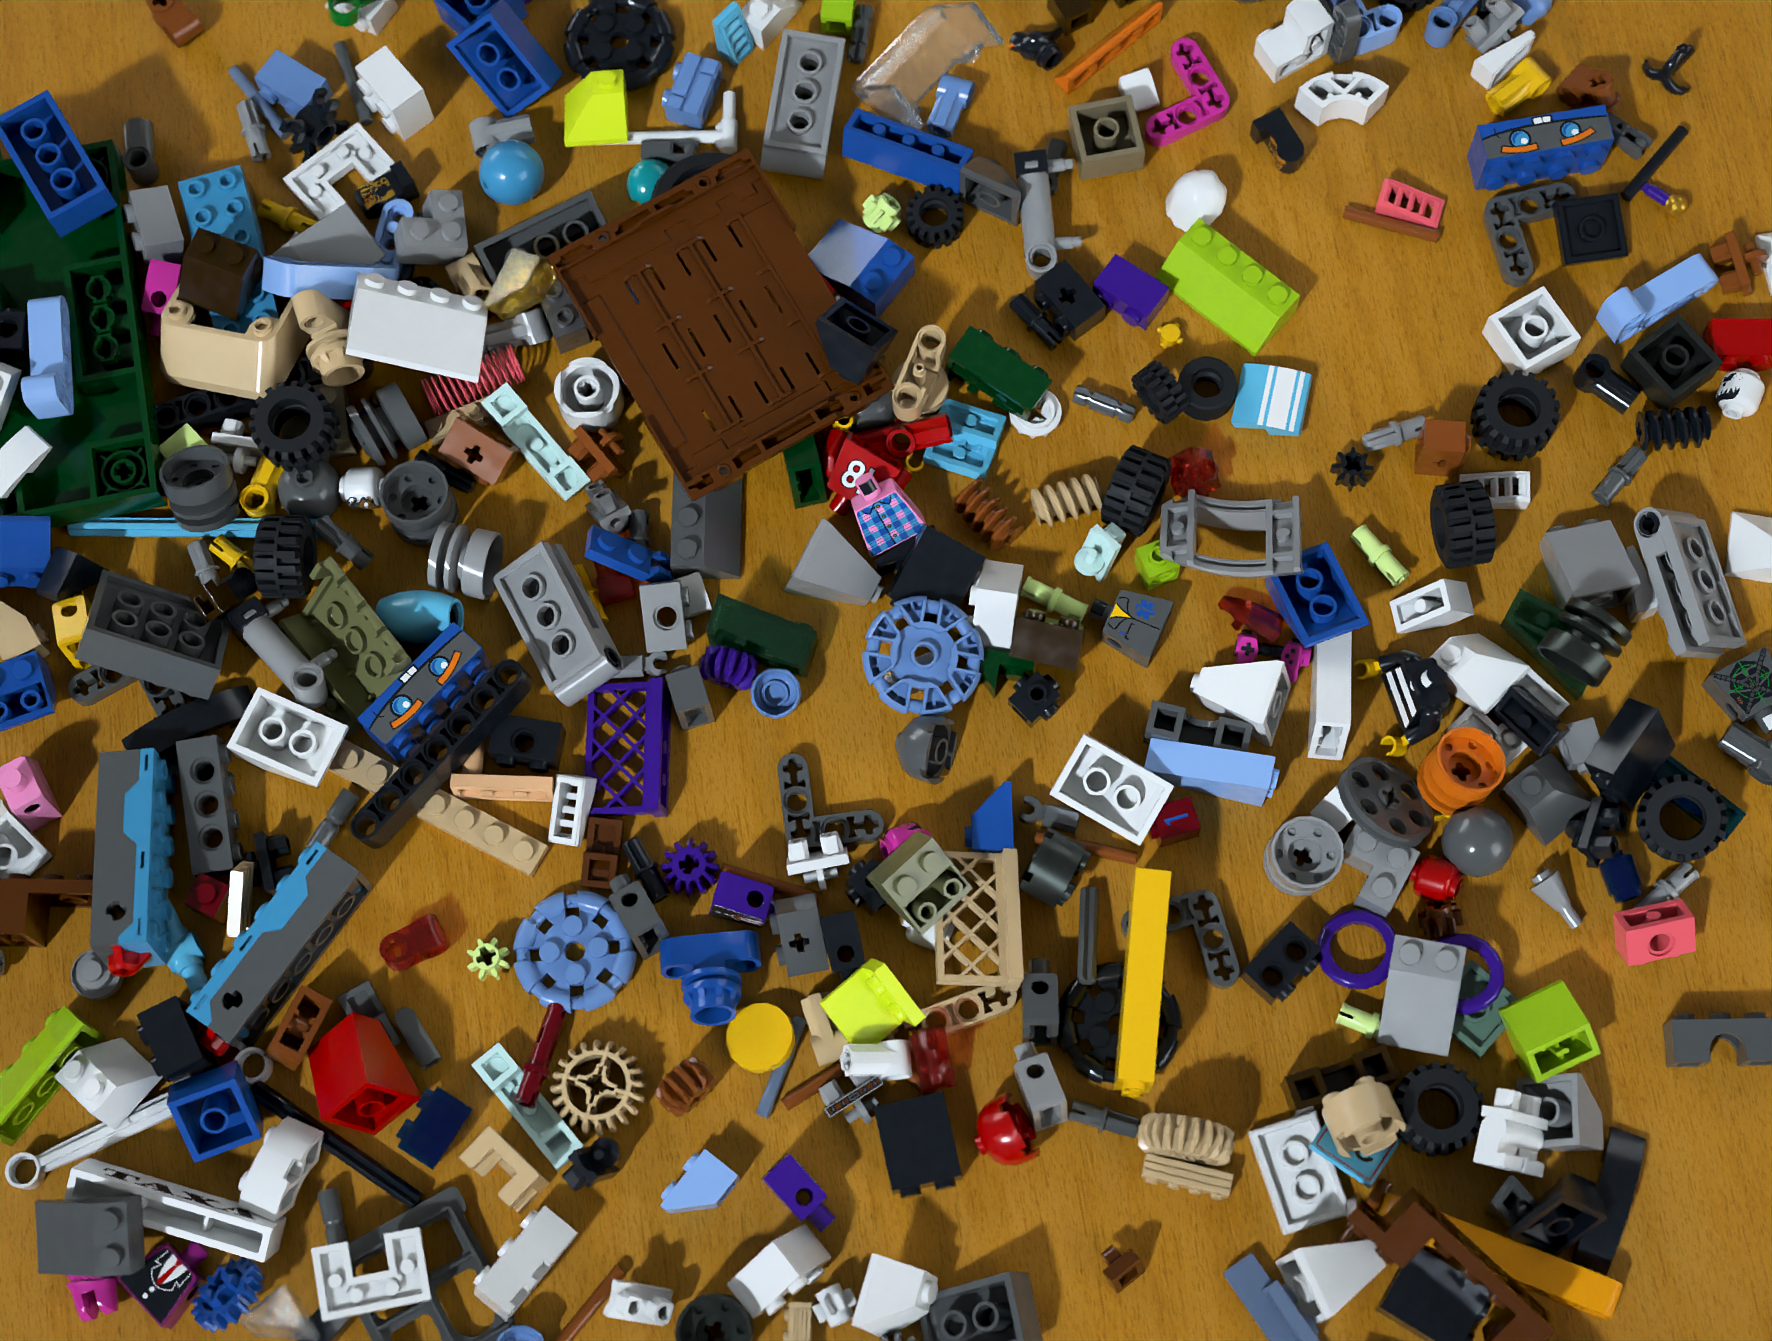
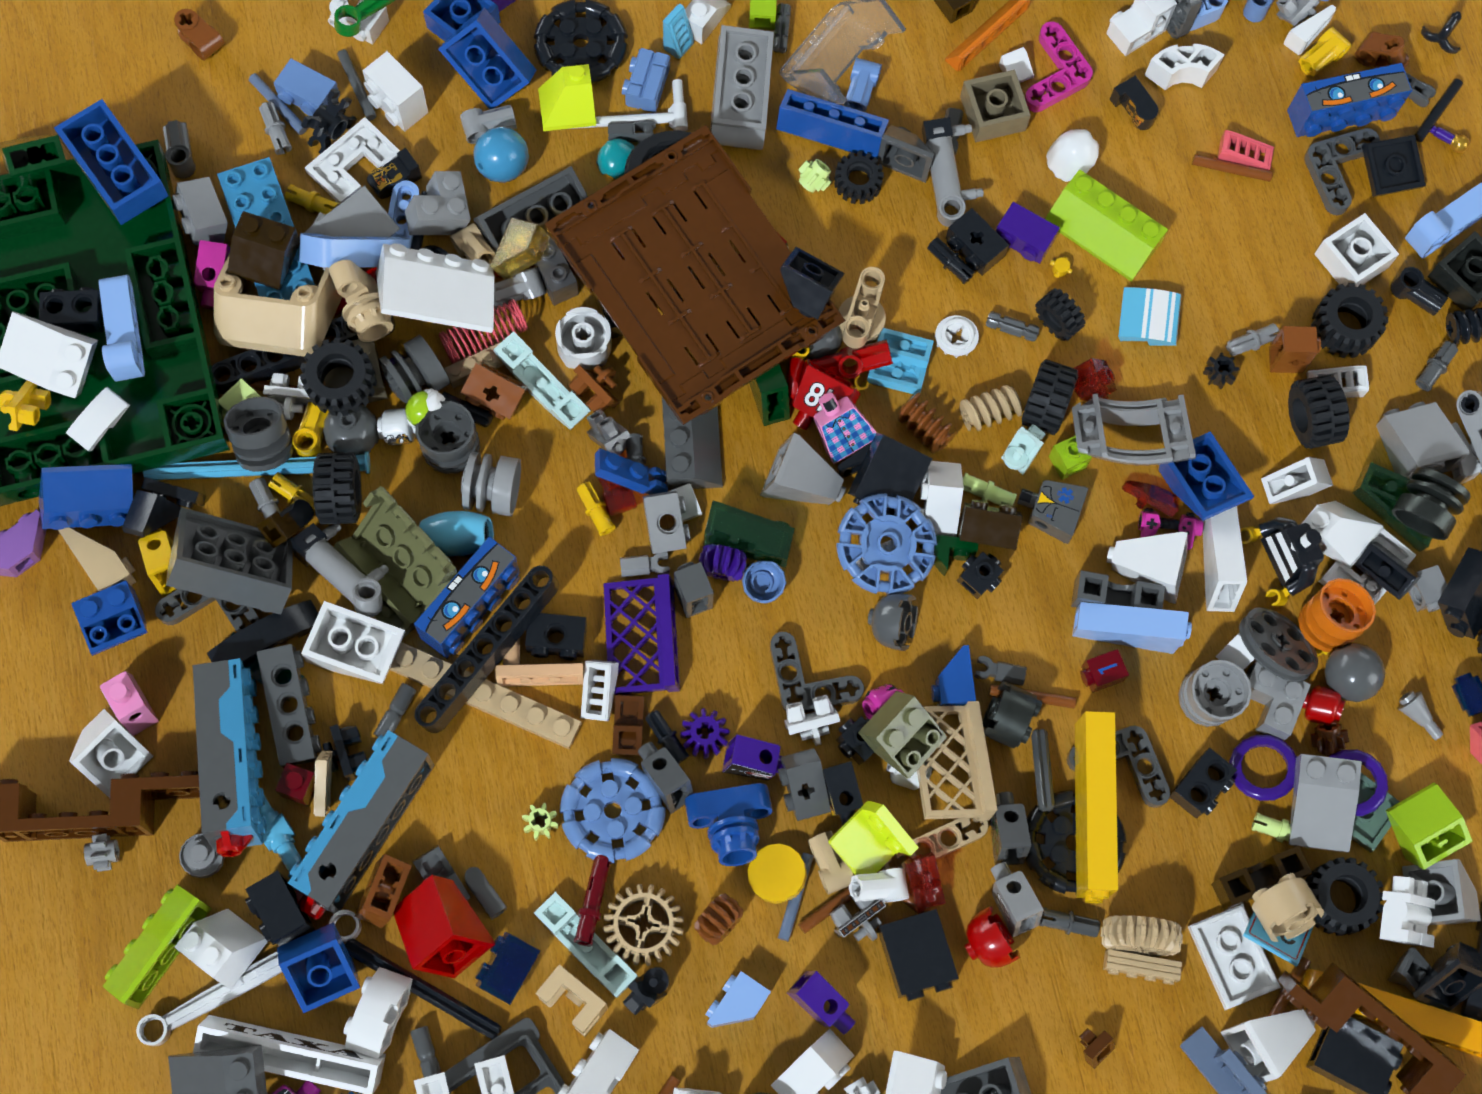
camera: 15 degrees left, 0 degrees up
dark grey axle [313,515,375,571] -> none
clear red piece [379,914,450,971] -> none
light grey hinge [492,541,624,707] -> none
dark orange bar [720,863,822,905] -> none
blue slope [808,219,915,318] -> none
dark green wedge [945,326,1052,421] -> none
black animal [1008,27,1063,71] -> none
white slope [1050,732,1174,846] -> none
black tyre [1178,356,1237,421] -> none
yellowish green pin [1349,524,1410,587] -> none
dark grey slope [1499,752,1592,847] -> none
black hips [1565,797,1628,868] -> none
none -> black plate [141,477,206,509]
none -> lime hair [405,388,445,428]

